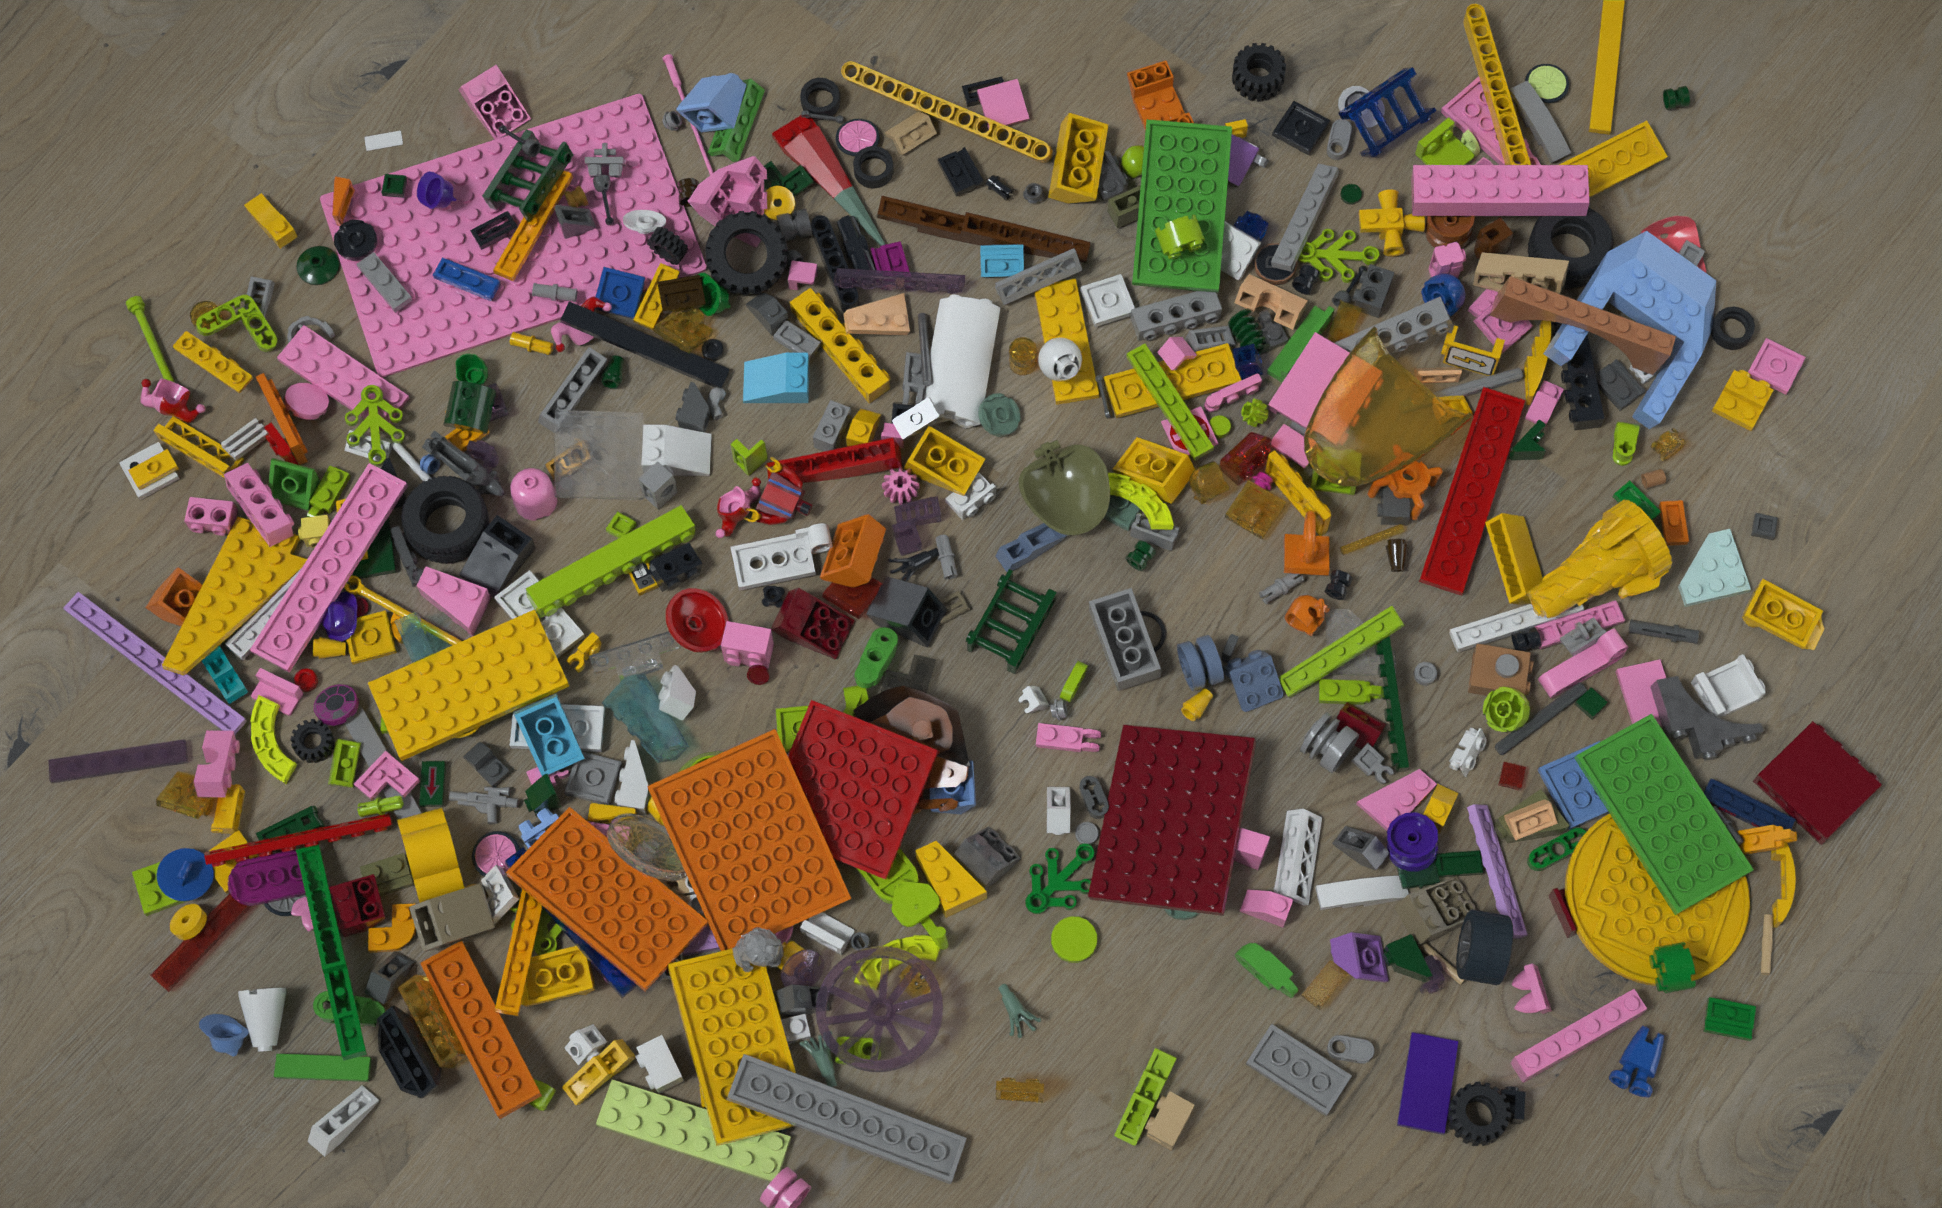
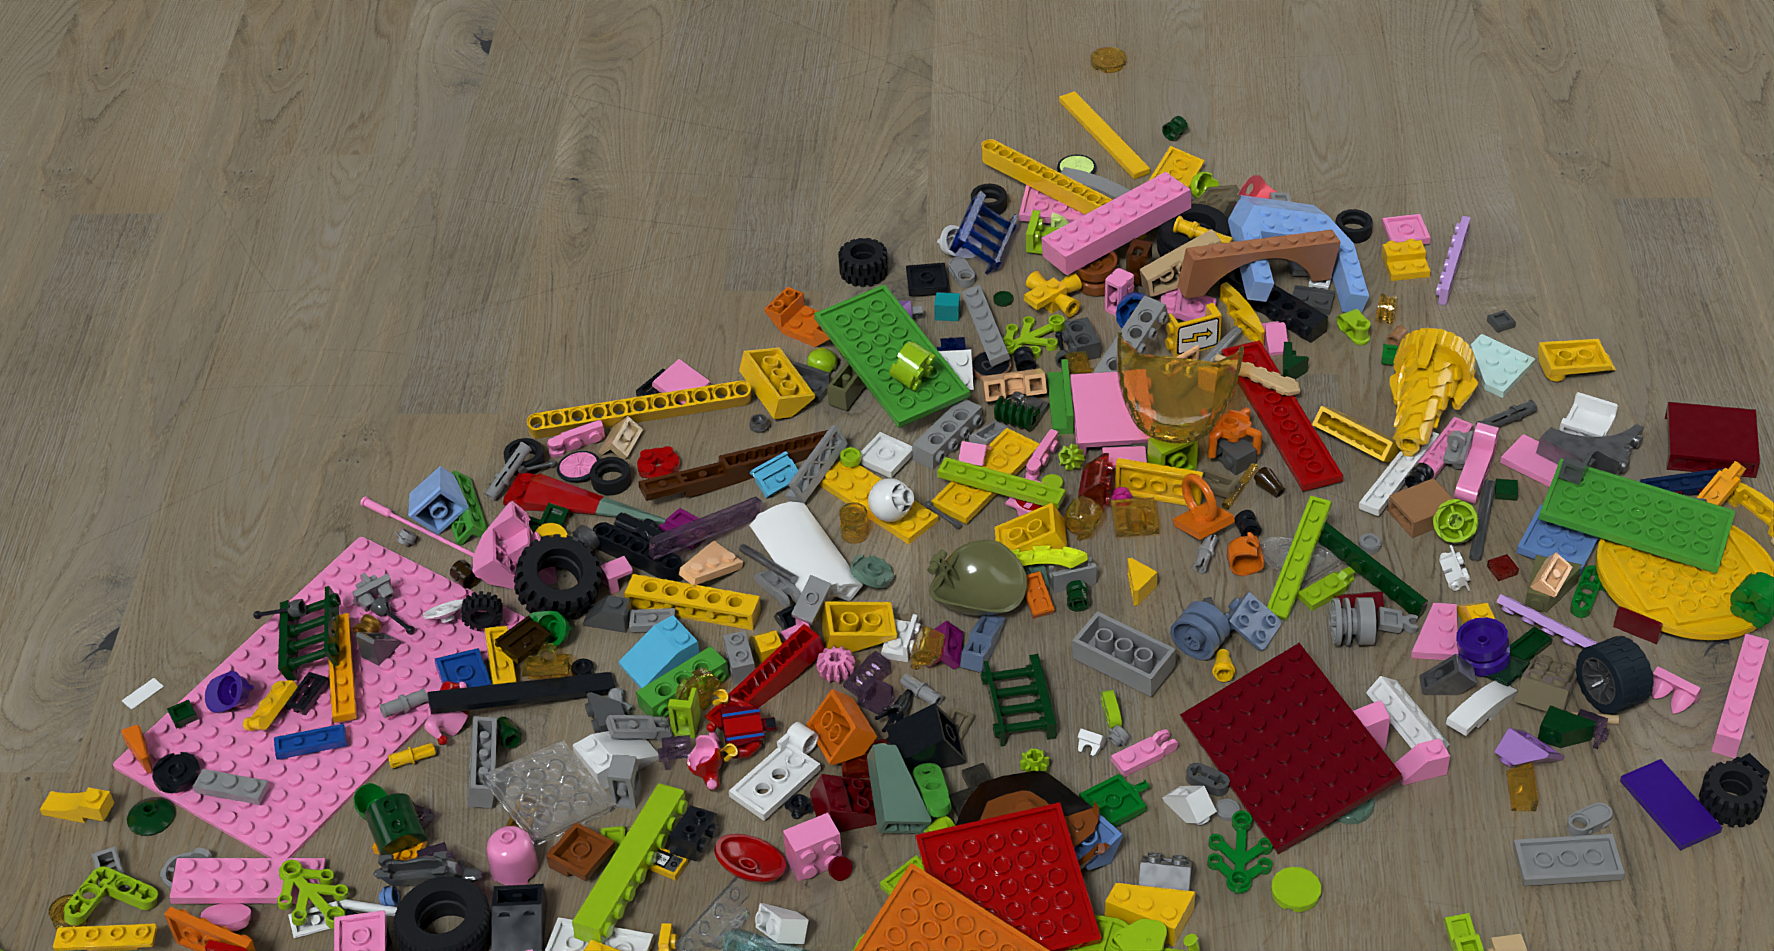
camera: 35 degrees left, 25 degrees down
bright pink slope [458,65,531,140] -> none
black plate [937,147,984,197] -> none
black pin [986,175,1014,200] -> none
clear blue brick [1233,344,1263,380] -> none
bright green piece [1234,943,1299,998] -> none
light grey tile [1495,654,1519,678] -> none
none -> yellow plate [243,680,298,731]
none -> light grey pin [484,442,532,501]
none -> dark orange plate [546,822,616,881]
none -> bright pink hinge [547,420,605,458]
none -> light grey hinge [606,715,673,741]
none -> bright green brick [636,646,729,717]
none -> red plate [637,446,680,479]
none -> clear purple bracket [658,735,692,770]
none -> clear yellow plate [675,668,720,710]
none -> lime tile [840,447,861,467]
none -> sand green slope [867,743,931,834]
none -> clear yellow brick [910,626,945,670]
none -> magenta panel [925,621,963,669]
none -> teal panel [934,292,960,321]
none -> black tyre [971,183,1007,217]
none -> lime gear [1020,748,1049,772]
none -> orange plate [1025,571,1055,619]
none -> green plate [1079,773,1150,827]
none -> yellow slope [1127,558,1157,606]
none -> yellow pin [1173,216,1234,243]
none -> lime hair [1190,171,1219,198]
none -> dark tan plate [1191,185,1241,214]
none -> dark tan tile [1201,469,1240,498]
none -> tan sword [1214,353,1300,396]
none -> lavender plate [1436,216,1470,305]
none -> dark grey panel [1558,453,1592,485]

